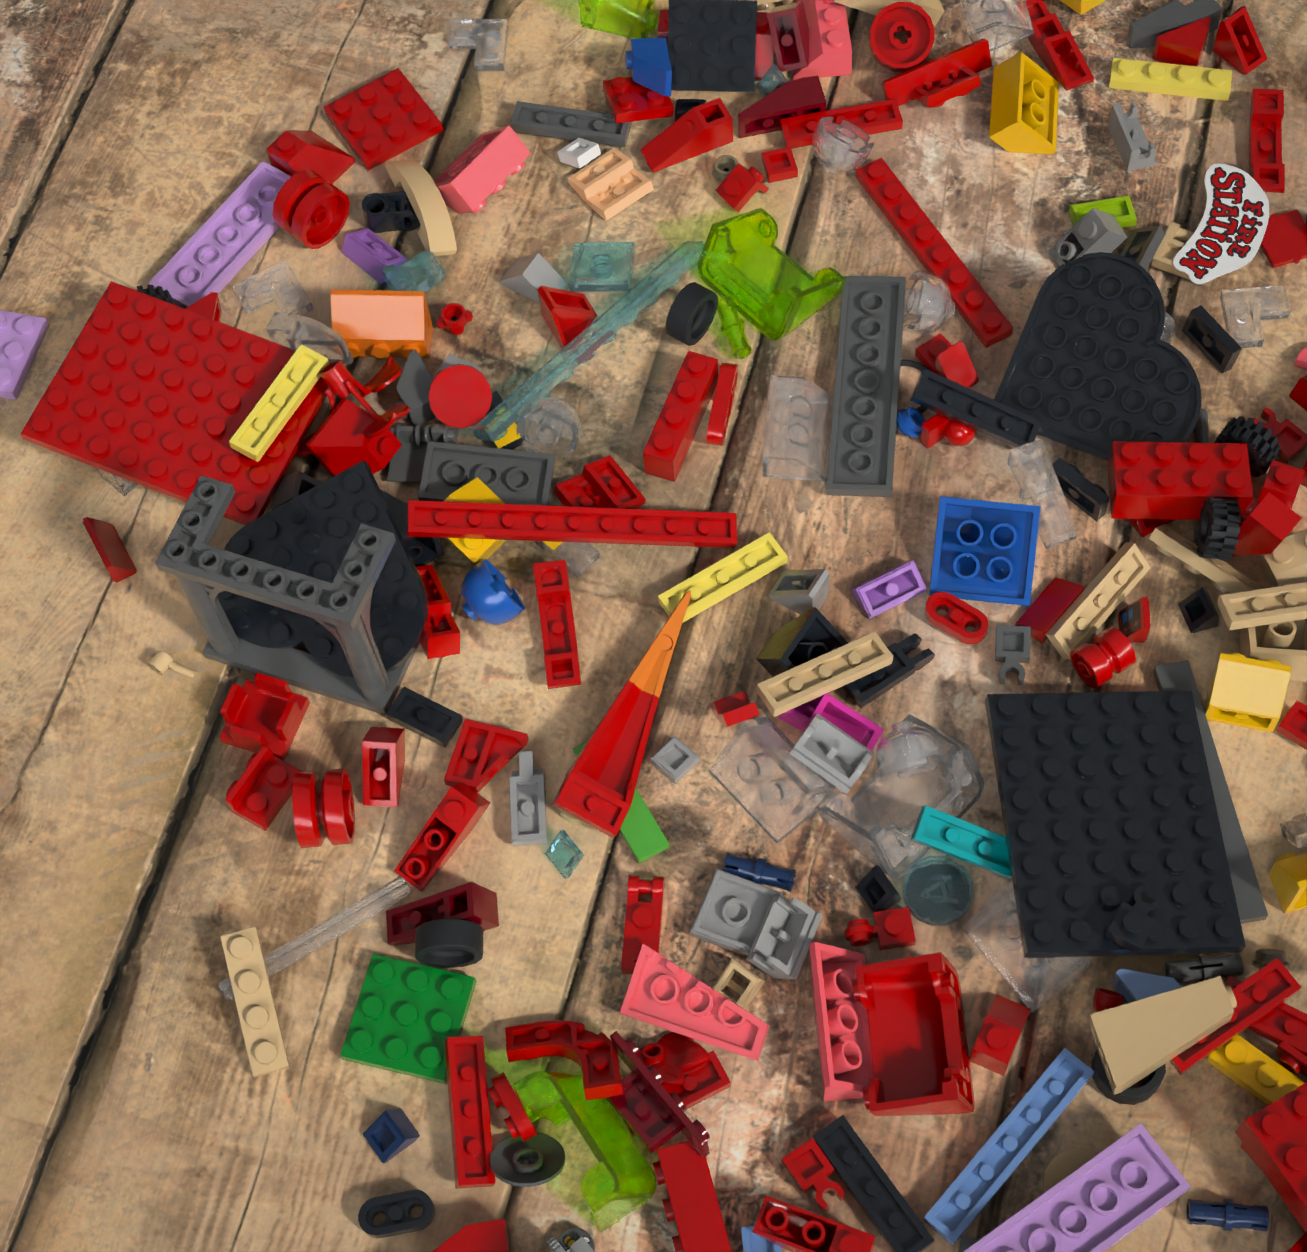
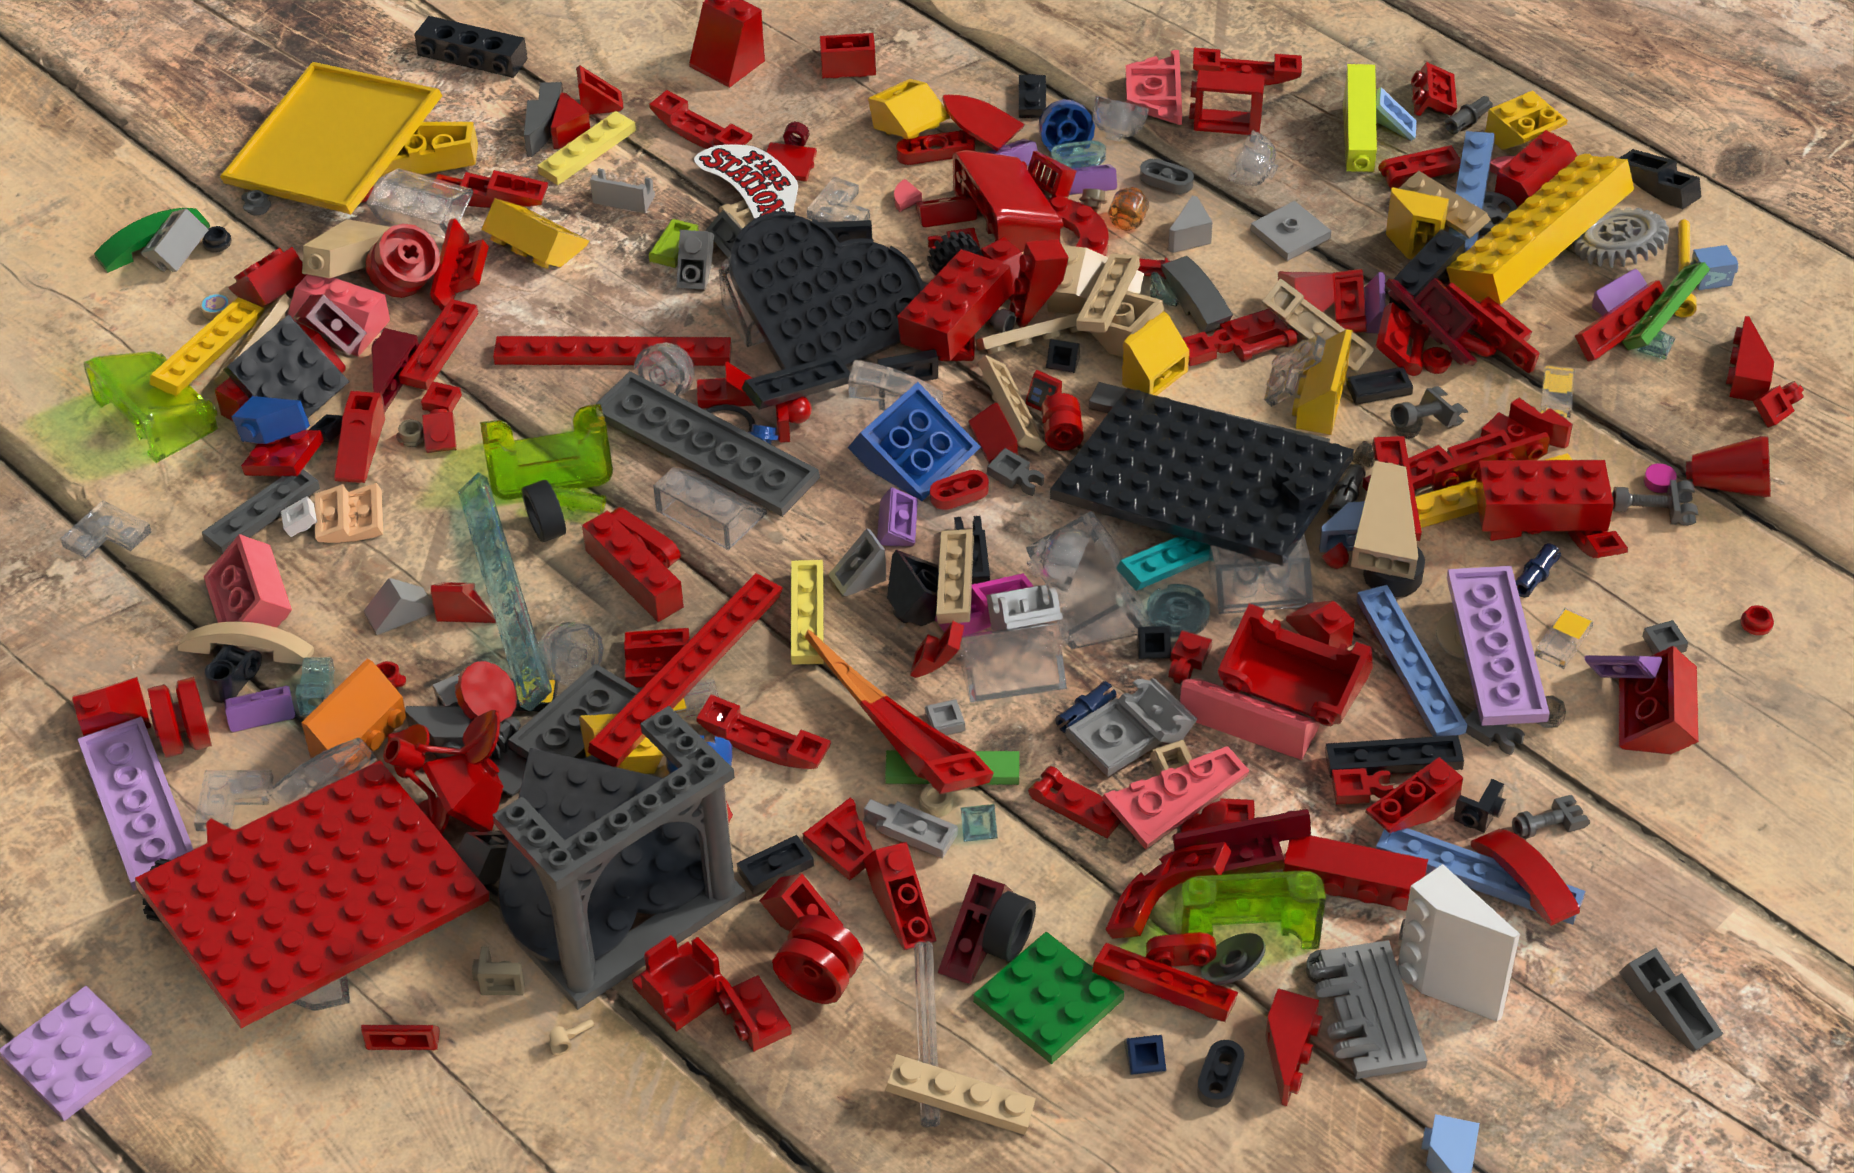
camera: 65 degrees left, 15 degrees down
light yellow plate [229,344,329,462] -> none
red plate [323,68,443,171] -> none
clear light blue plate [568,242,635,292] -> none
clear light blue slope [755,64,788,97] -> none
clear cylinder [812,117,874,174] -> none
black tyre [1196,497,1241,560] -> none

